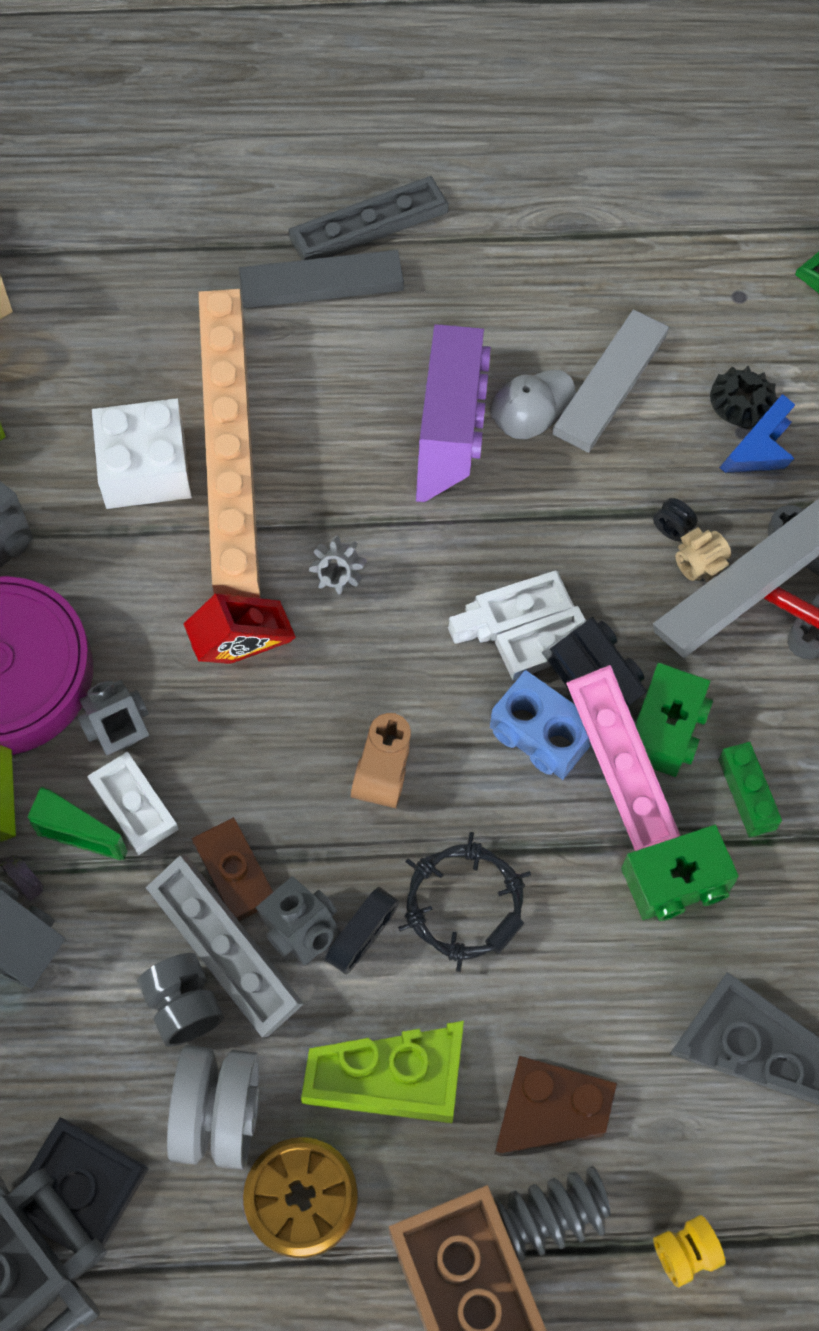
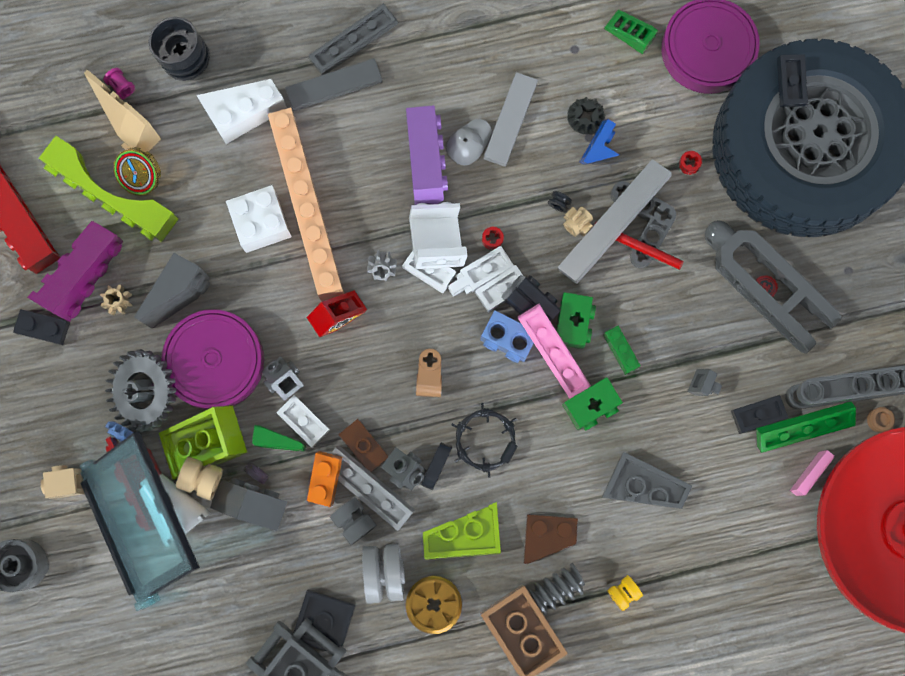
camera: 10 degrees left, 15 degrees up
none -> black wheel [148,17,210,81]
none -> white wedge [197,79,287,144]
none -> orange plate [307,451,343,507]
none -> white plate [402,251,456,293]
none -> white panel [409,202,467,269]
none -> red bush [482,226,504,250]

